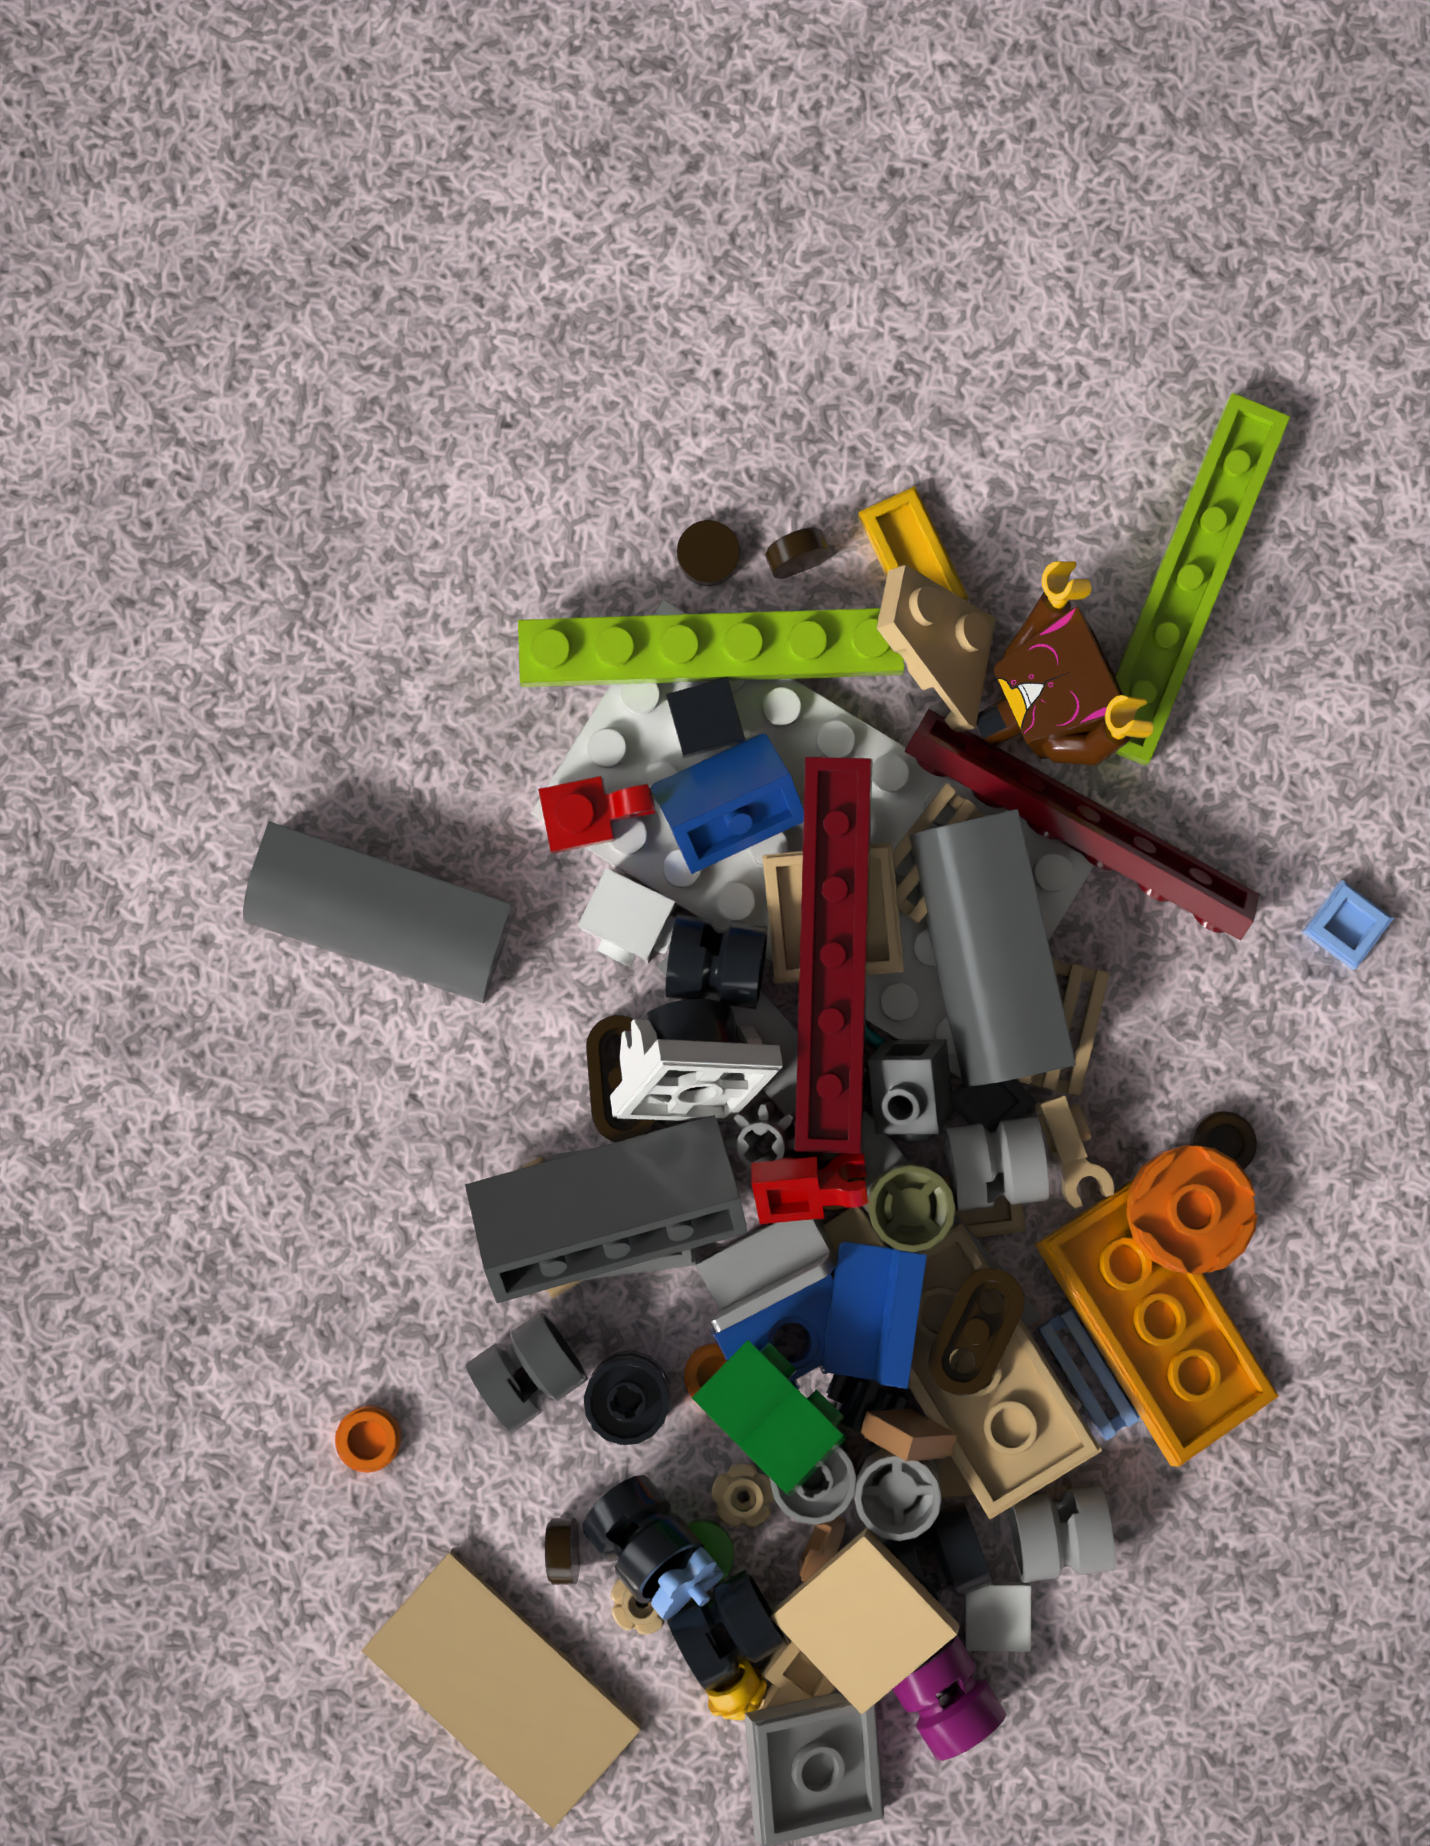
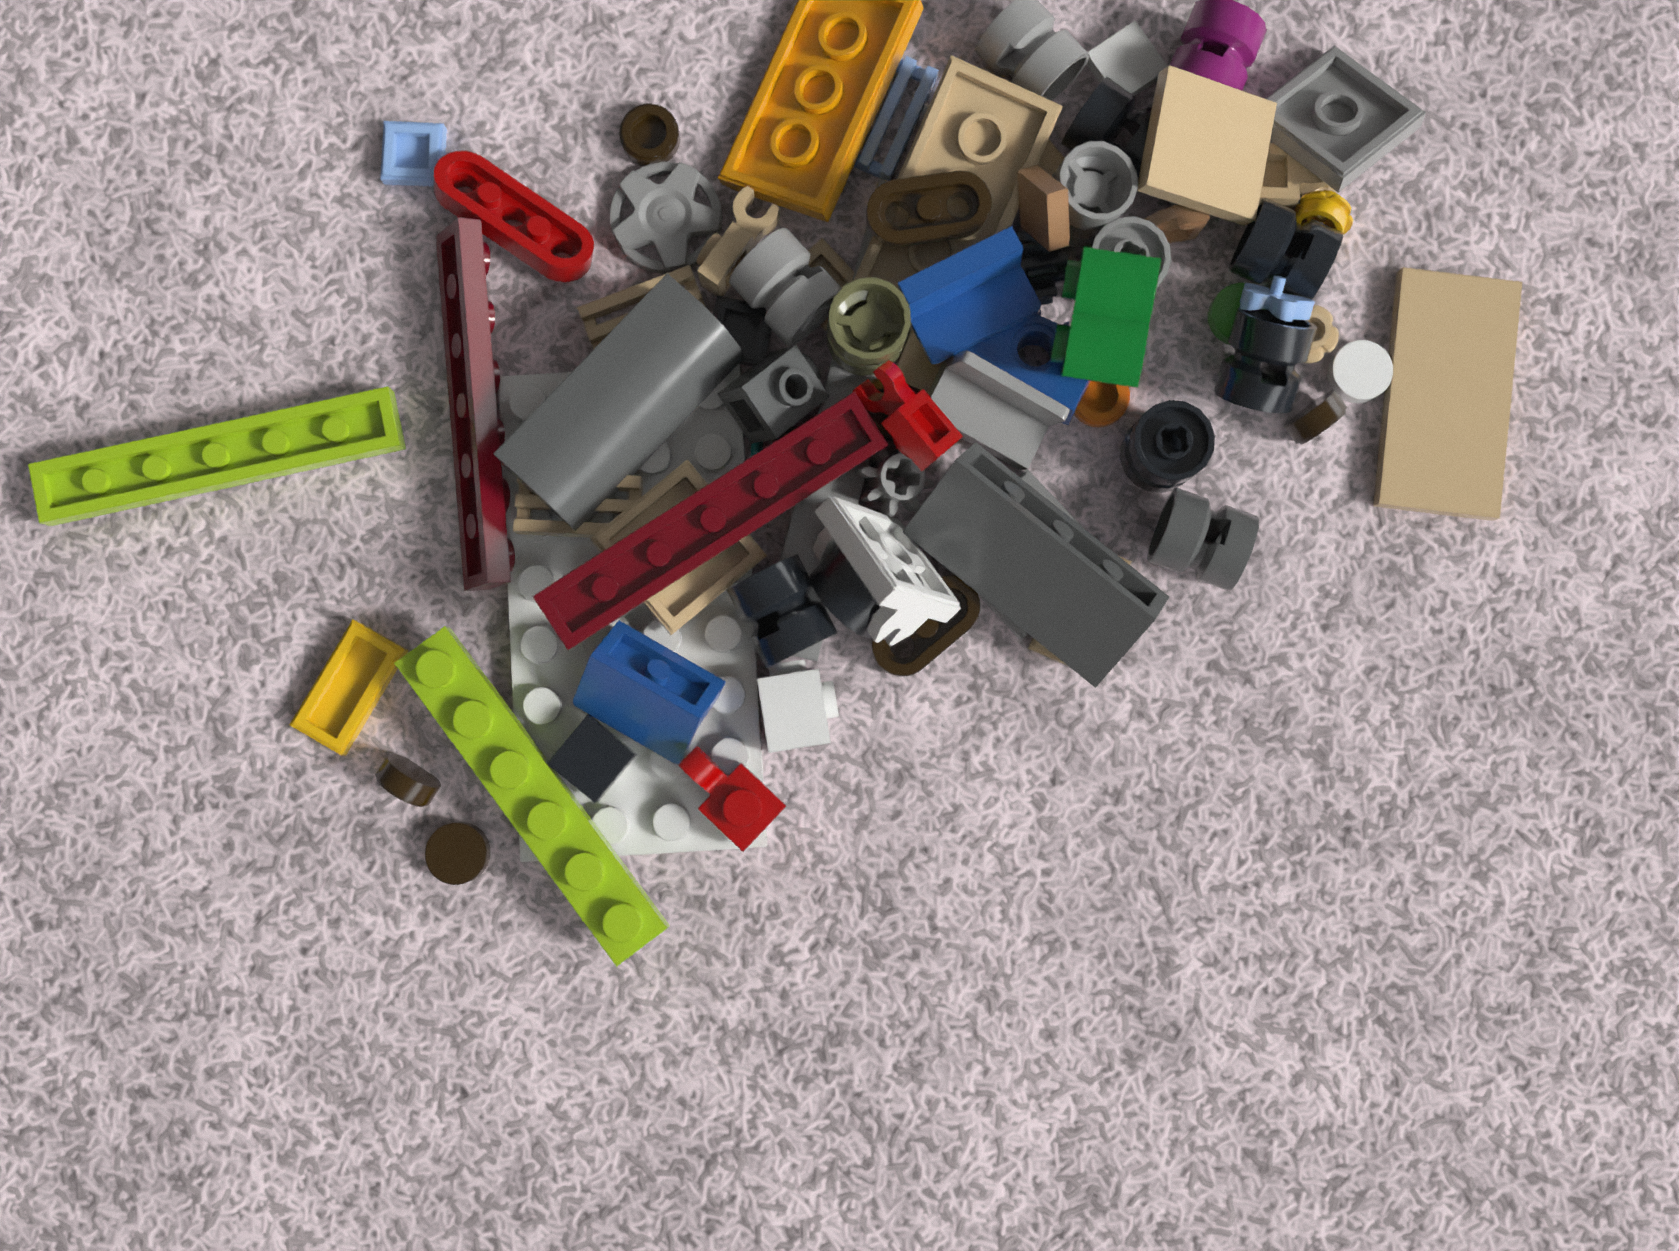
camera: 125 degrees left, 0 degrees up
dark grey brick [243,821,517,1004] -> none
orange tile [335,1405,402,1473] -> none
tan plate [711,1463,774,1527] -> none
tan wing [877,565,996,733] -> none
reddish brown torso [977,561,1153,766] -> none
orange tile [1126,1145,1257,1275] -> none
none -> red plate [434,151,594,282]
none -> light grey wheel [610,162,722,274]
none -> white tile [1327,340,1393,403]

